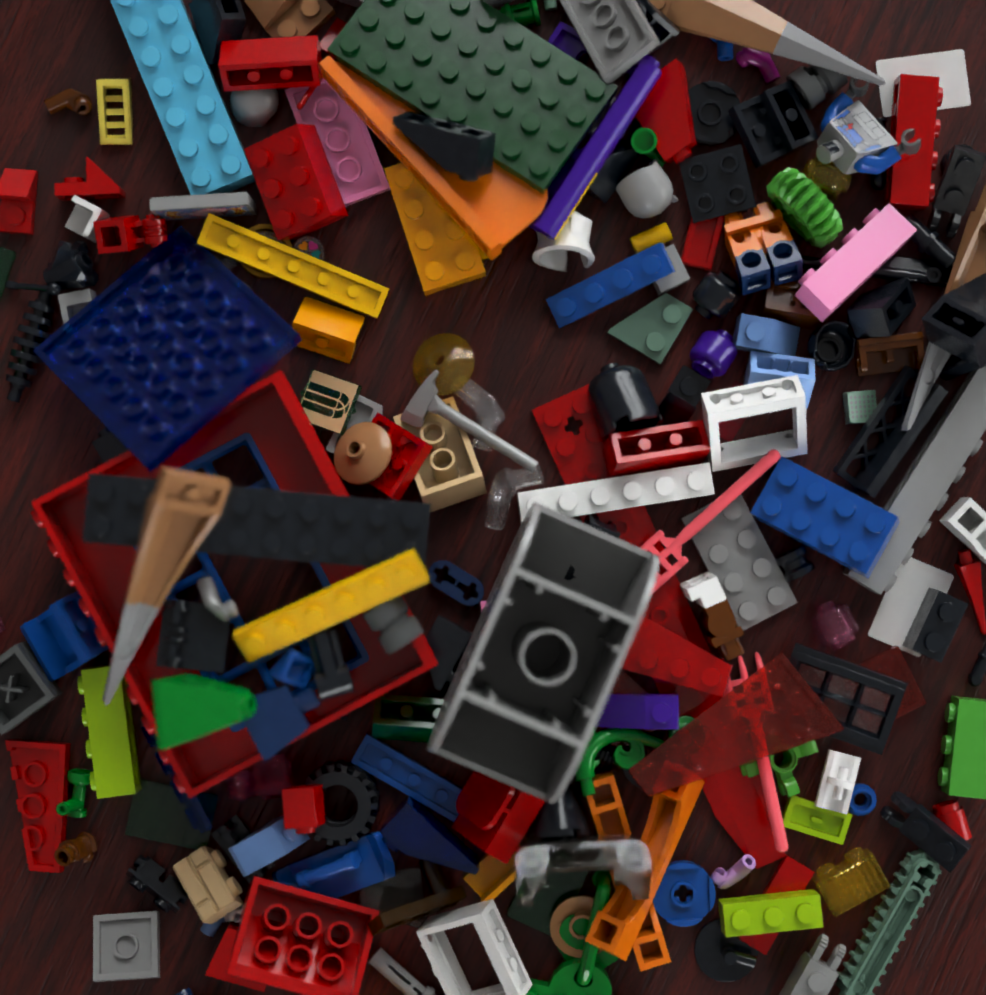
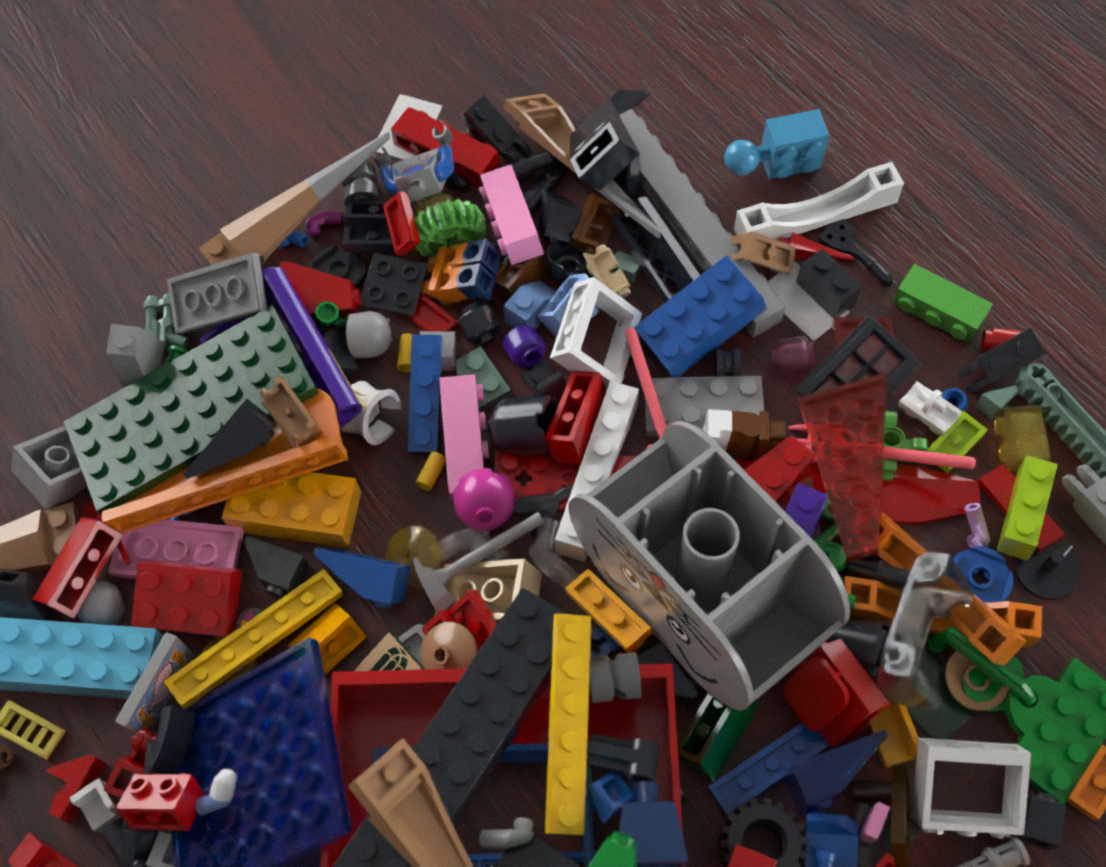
camera: 65 degrees left, 25 degrees down
none -> red brick [116,773,206,831]
none -> black slope [143,705,195,775]
none -> white arm [195,769,237,815]
none -> pearl dark grey slope [244,536,309,599]
none -> medium nougat hinge [260,375,323,448]
none -> blue slope [314,547,411,608]
none -> red tile [383,191,421,256]
none -> yellow piece [415,451,446,491]
none -> bright pink brick [439,374,489,500]
none -> dark pink cylinder [453,468,515,532]
none -> black piece [513,484,574,538]
none -> light orange plate [565,569,653,653]
none -> tan hinge [583,245,631,298]
none -> medium nougat hinge [731,232,796,275]
none -> black axle [846,557,913,591]
none -> bright pink tile [859,802,890,844]
none -> sand green slope [976,386,1019,420]

